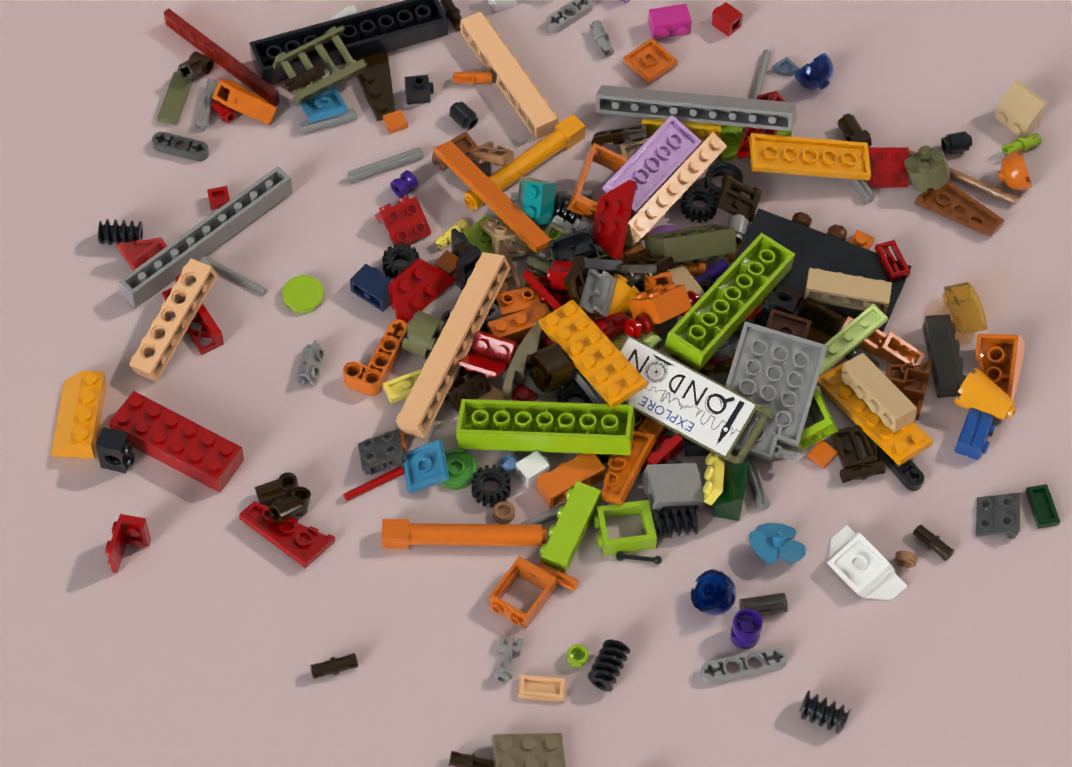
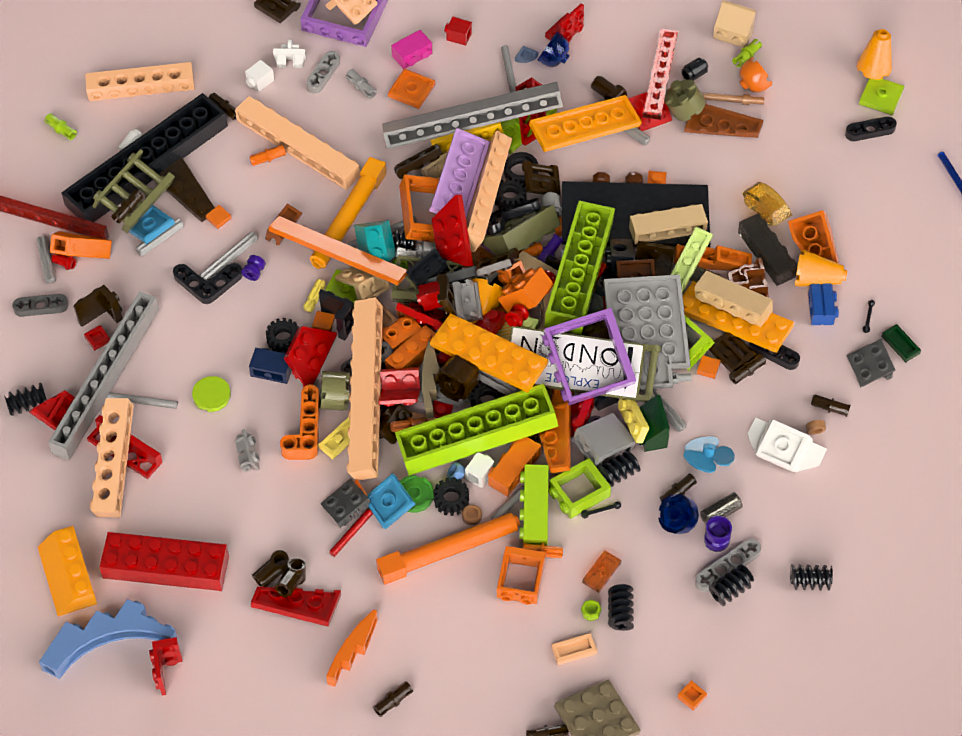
camera: 20 degrees left, 0 degrees up
black brick [95,427,135,474] -> none
olive tile [157,72,194,125] -> none
dark brown piece [178,51,214,80] -> none
red bracket [375,196,431,246] -> none
black brick [404,75,434,105] -> none
black brick [449,101,479,130] -> none
medium nougat wing [469,141,514,166] -> none
light grey hinge [494,635,523,683] -> none
red tile [875,240,911,281] -> none
none -> medium blue arch [39,599,178,679]
none -> dark brown bracket [73,285,123,327]
none -> black beam [173,263,243,304]
none -> orange slope [326,610,378,687]
none -> dark orange axle [390,417,428,432]
none -> black beam [487,198,541,235]
none -> medium lavender window [542,308,637,406]
none -> red bracket [545,3,584,47]
none -> clear orange plate [582,550,622,593]
none -> clear red tile [643,29,678,120]
none -> dark brown pin [659,473,697,507]
none -> black piece [709,564,754,606]
none -> black hinge [862,300,875,333]

